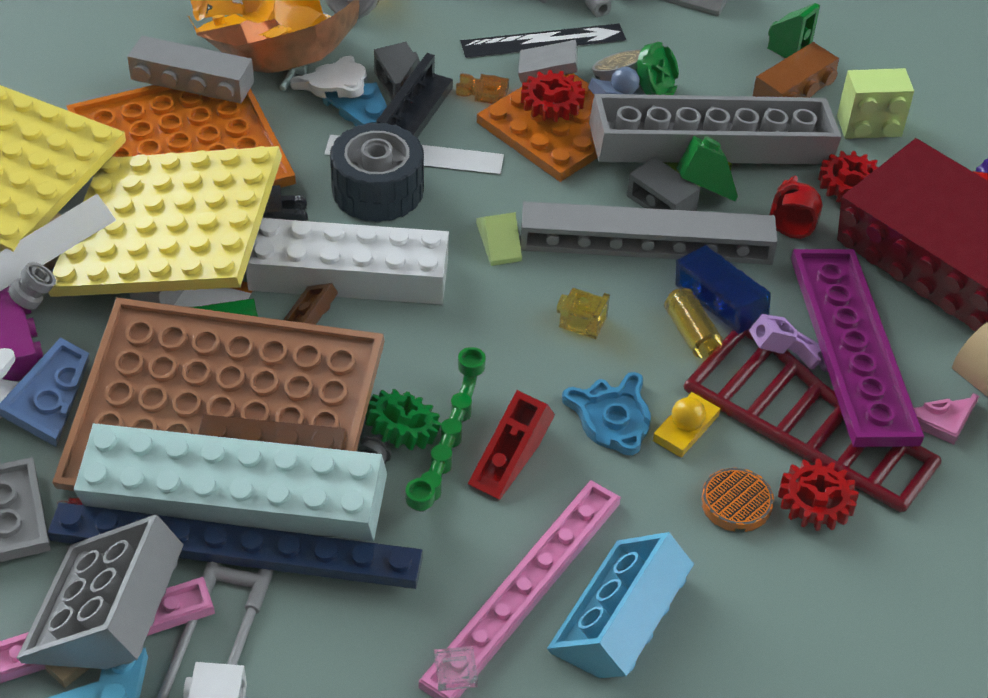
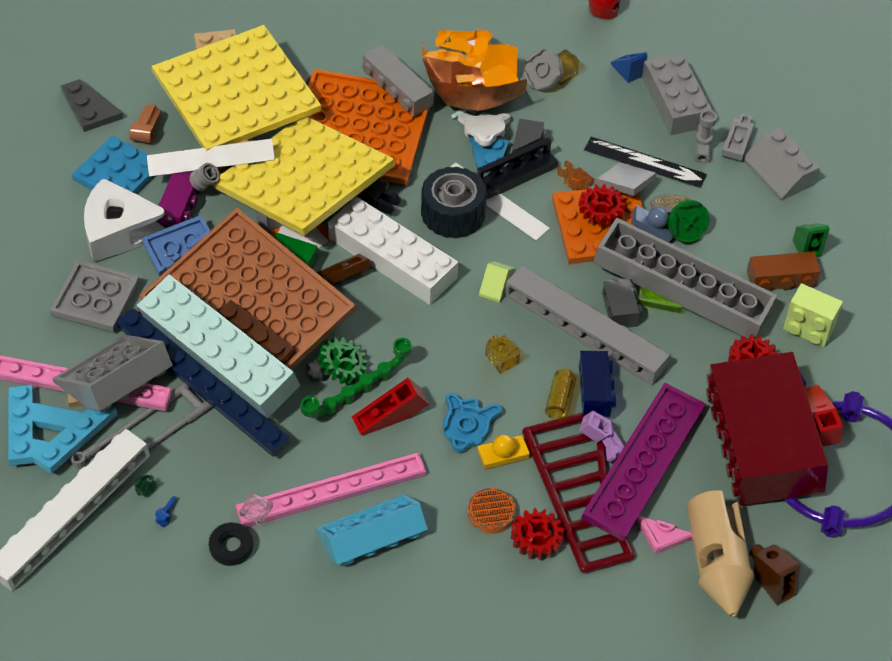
camera: 35 degrees right, 5 degrees up
green slope [676,136,738,201] -> none
red helmet [769,175,823,239] -> none

